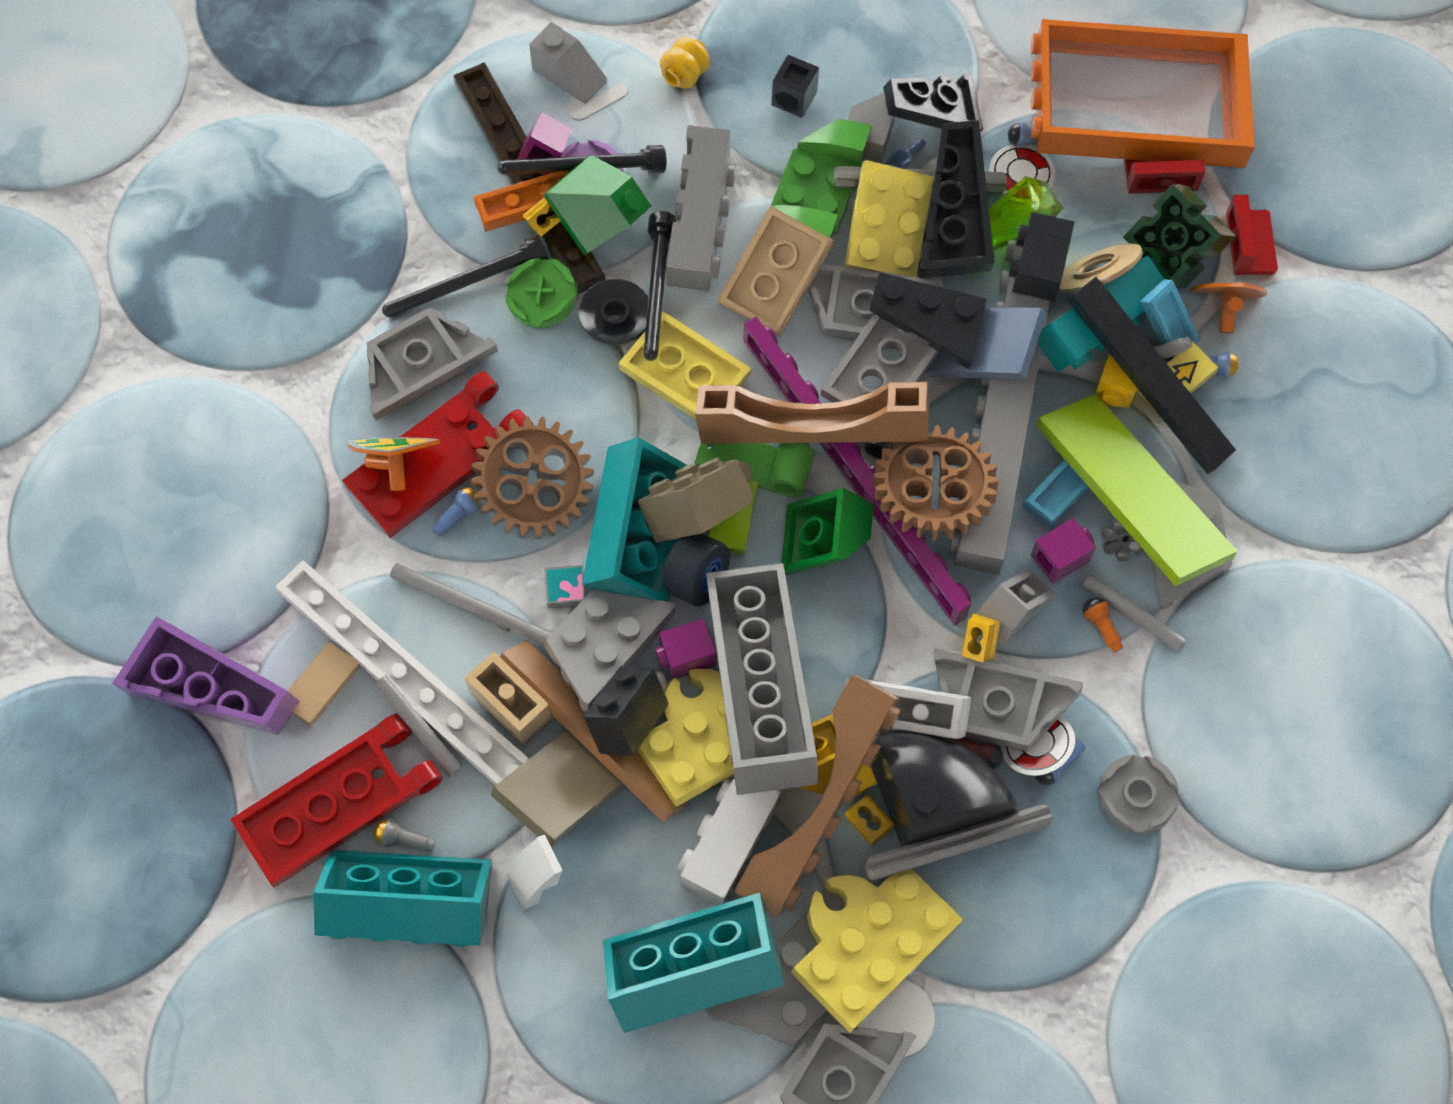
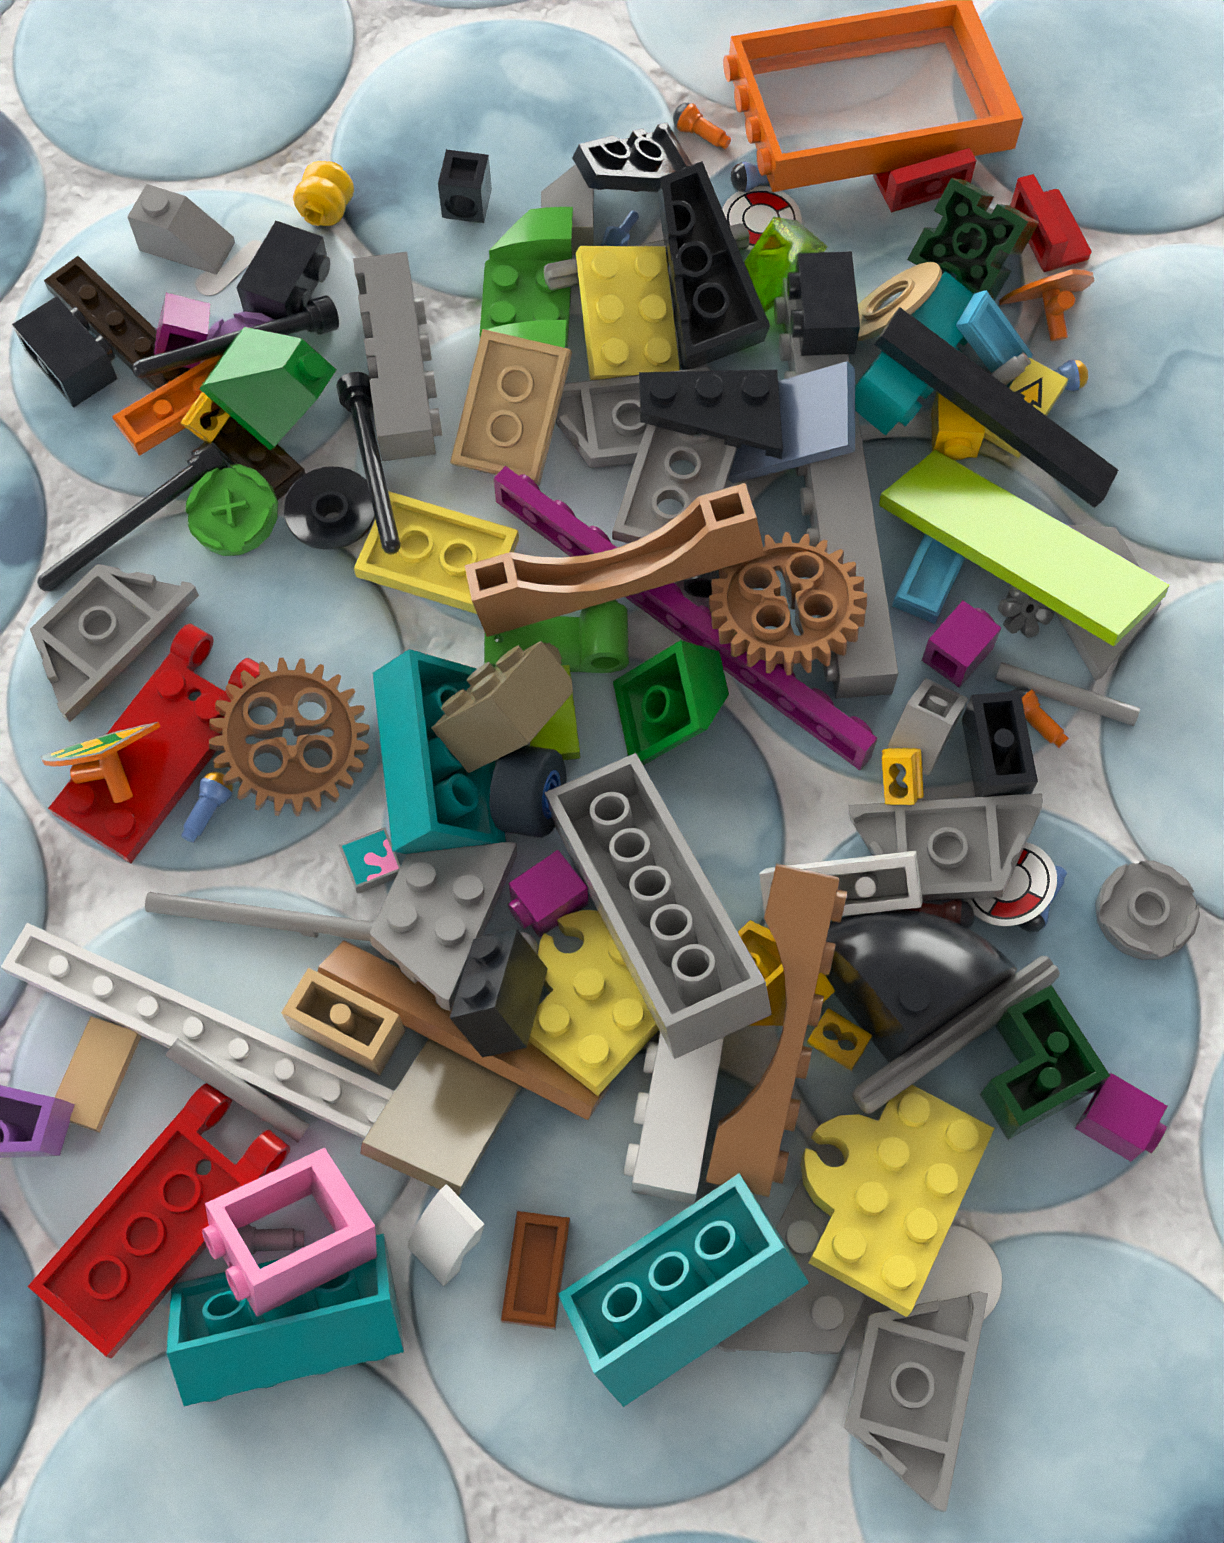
camera: 15 degrees left, 0 degrees up
none -> black brick [12,296,118,408]
none -> bright pink window [202,1148,377,1317]
none -> black brick [236,221,330,320]
none -> dark orange tile [501,1211,570,1330]
none -> orange piece [673,102,731,149]
none -> black brick [961,691,1038,797]
none -> dark green brick [980,985,1110,1140]
none -> magenta brick [1075,1072,1168,1162]

